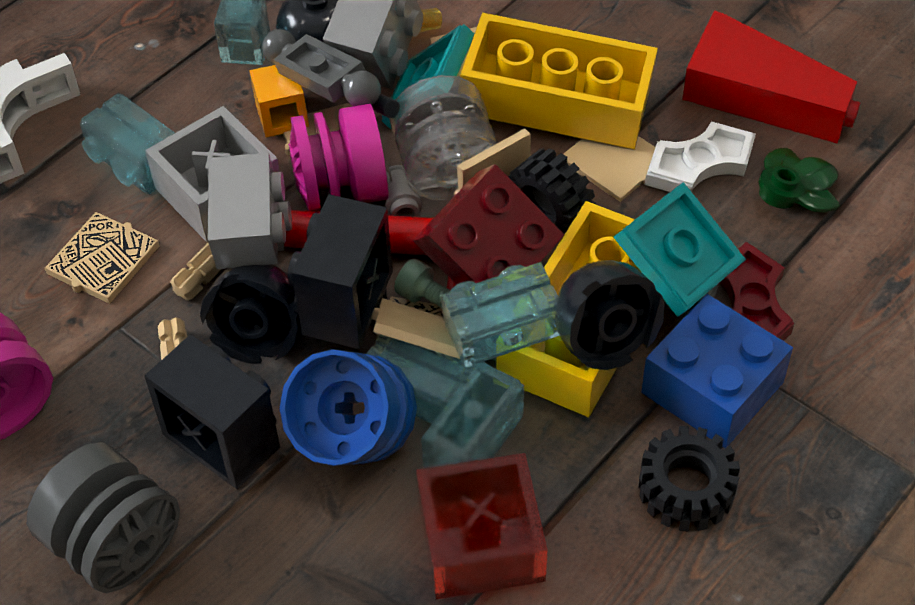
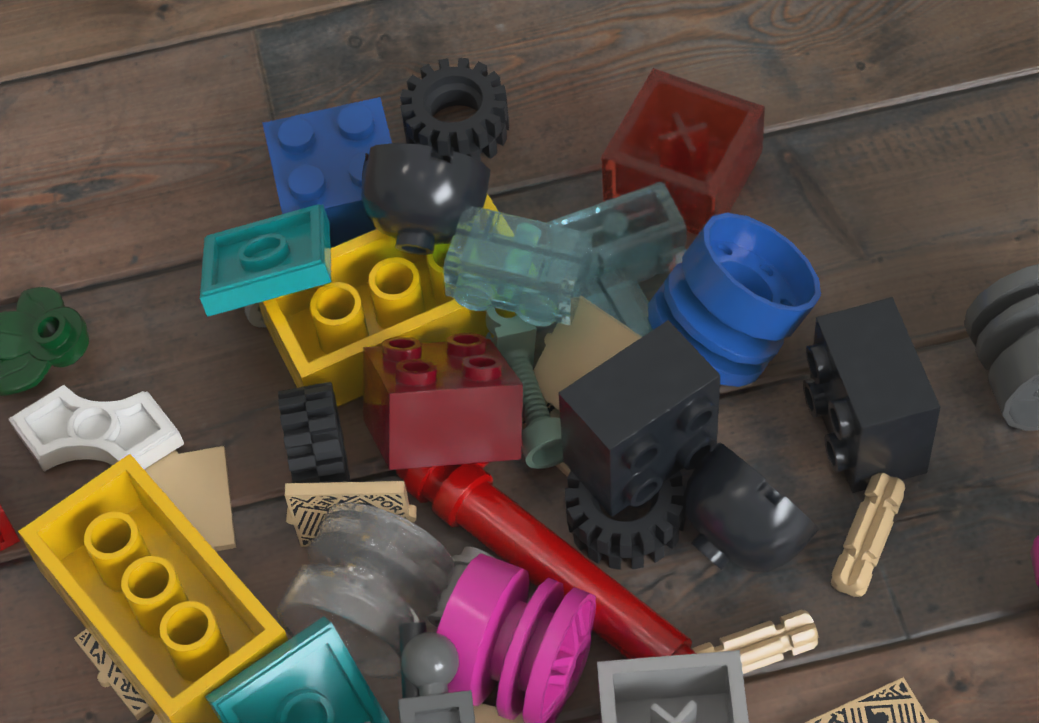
camera: 140 degrees left, 5 degrees up
light grey brick [208,152,292,269] -> none
dark red tile [720,242,794,341] -> none

